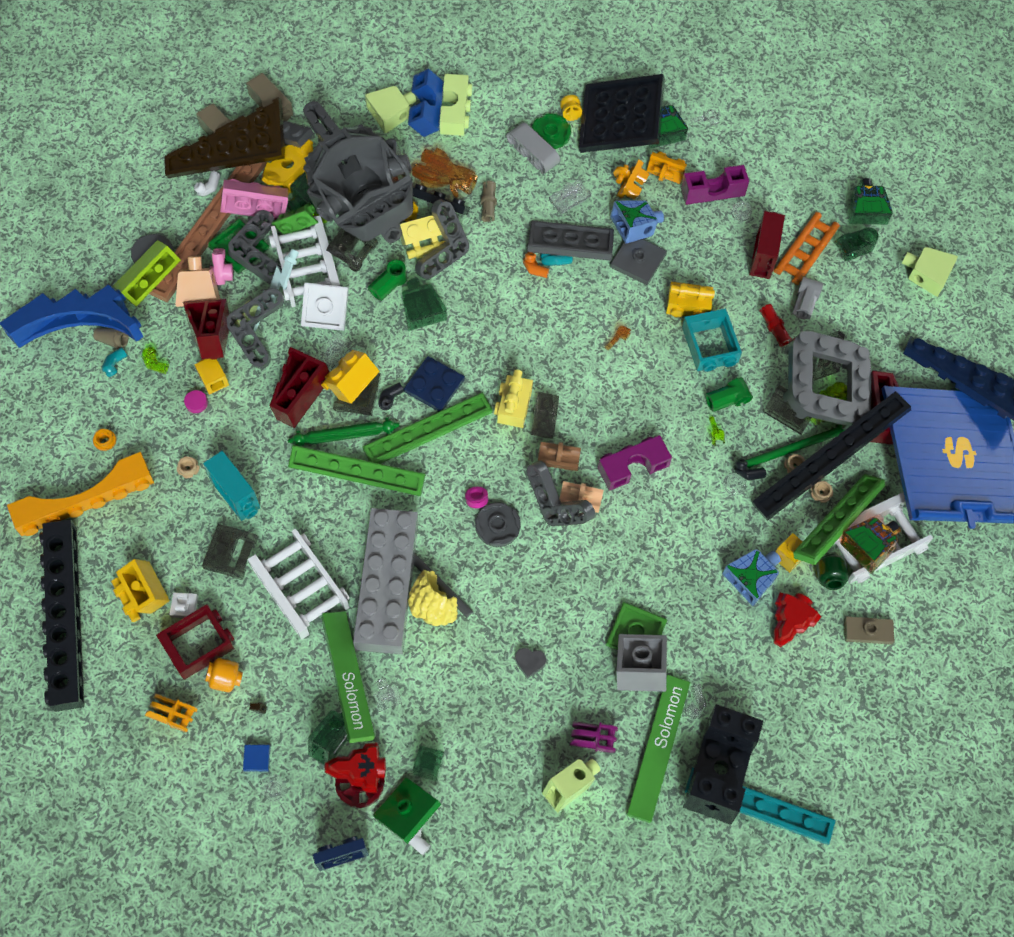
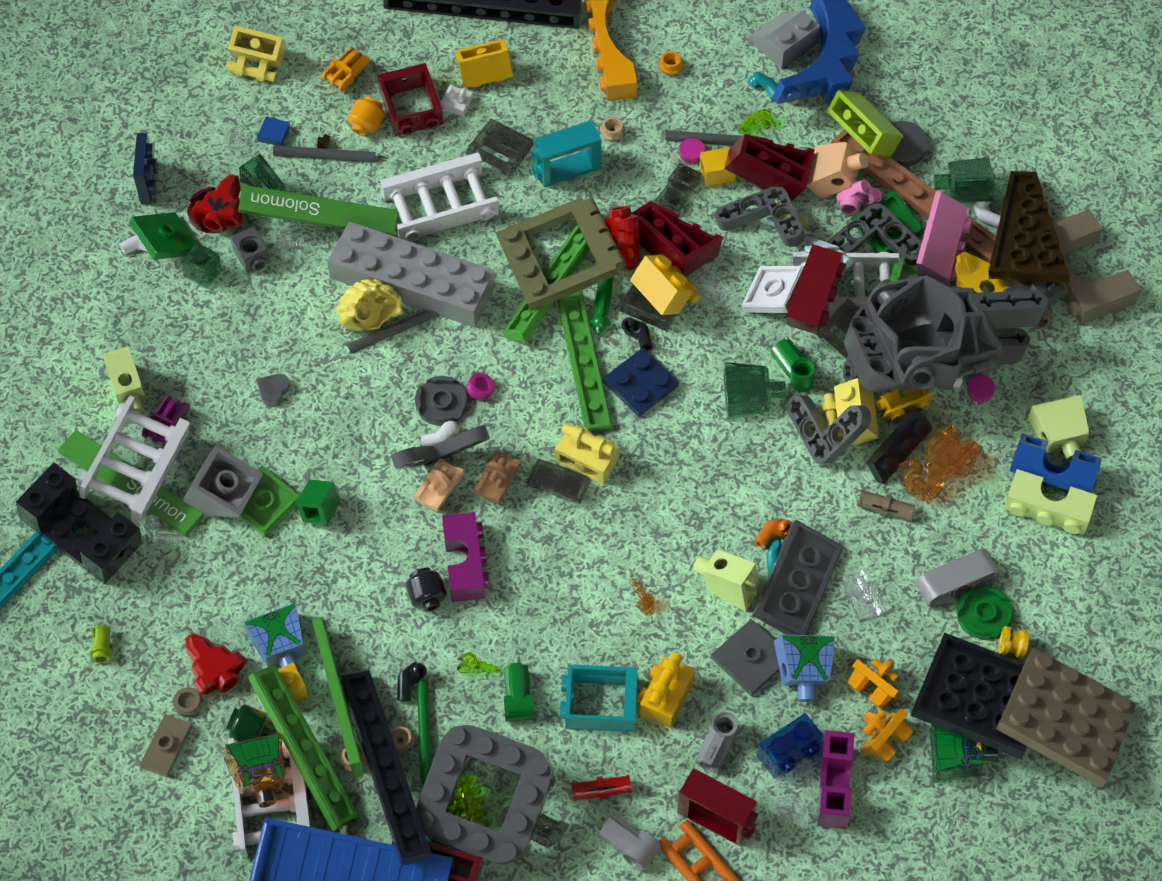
camera: 110 degrees right, 5 degrees down
none -> white fence [77,396,190,524]
none -> lime pin [90,625,113,663]
none -> dark tan tile [173,687,203,717]
none -> light yellow brick [226,25,287,82]
none -> dark grey brick [230,226,270,273]
none -> dark grey bar [273,145,376,162]
none -> green brick [296,479,340,525]
none -> bright green tile [312,617,364,779]
none -> black head [406,567,447,612]
none -> white arm [421,421,459,446]
none -> olive hinge [495,197,626,311]
none -> red rock [605,206,640,271]
none -> clear smoke slope [655,163,702,215]
none -> dark grey bar [665,130,767,145]
none -> yellowish green torso [693,550,760,612]
none -> light grey piece [695,711,738,773]
none -> light grey slope [748,11,820,69]
none -> clear blue brick [757,713,823,778]
none -> dark red wedge [787,244,847,335]
none -> clear green torso [933,157,994,202]
none -> dark tan plate [996,647,1137,787]

